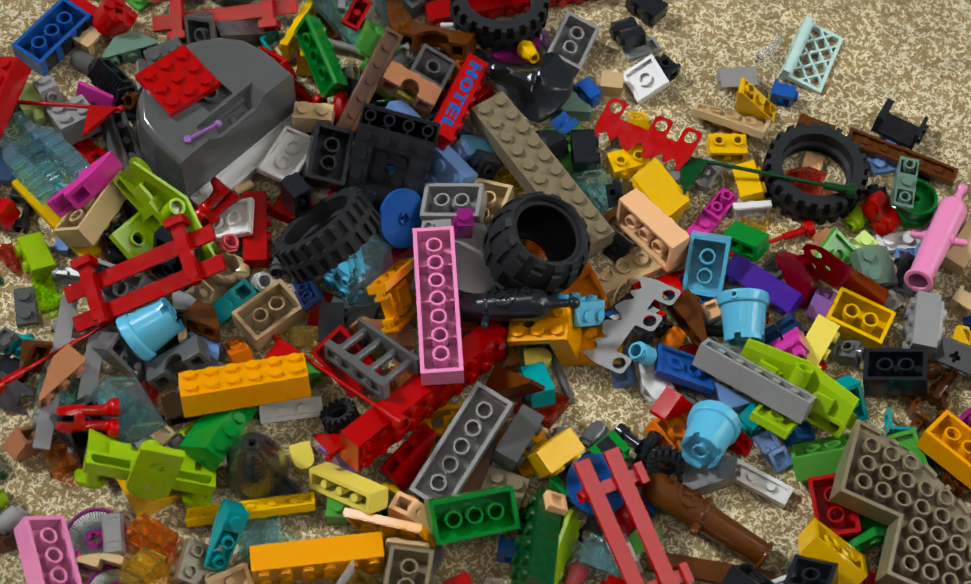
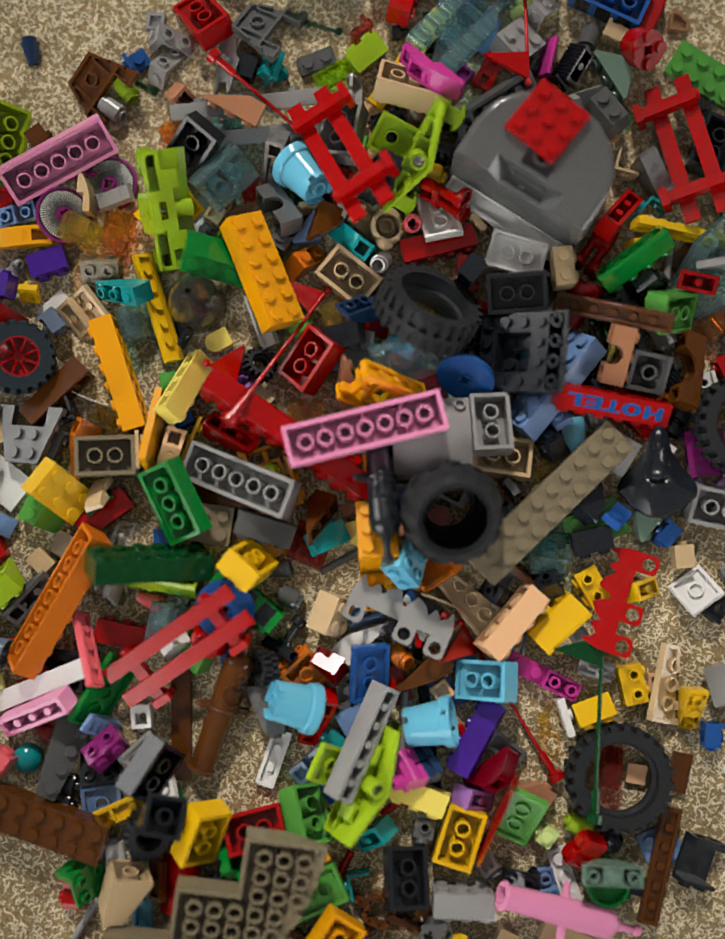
camera: 85 degrees right, 25 degrees up
reddish brown slope [19,339,53,373] -> none
red piece [55,398,120,439] -> none
medium lavender hinge [183,120,222,144] -> none
dark grey slope [184,11,216,45] -> none
dark grey fence [324,317,420,401] -> none
light grey hinge [344,65,360,80] -> none
magenta brick [451,208,474,238] -> none
yellow cone [517,40,540,64] -> none
light nougat tile [543,490,568,516] -> none
medium azure brick [629,342,657,366] -> none
green brick [723,221,769,262] -> none
sand green slope [849,245,898,287] -> none
none -> tan brick [306,590,354,637]
none -> black brick [631,268,670,298]

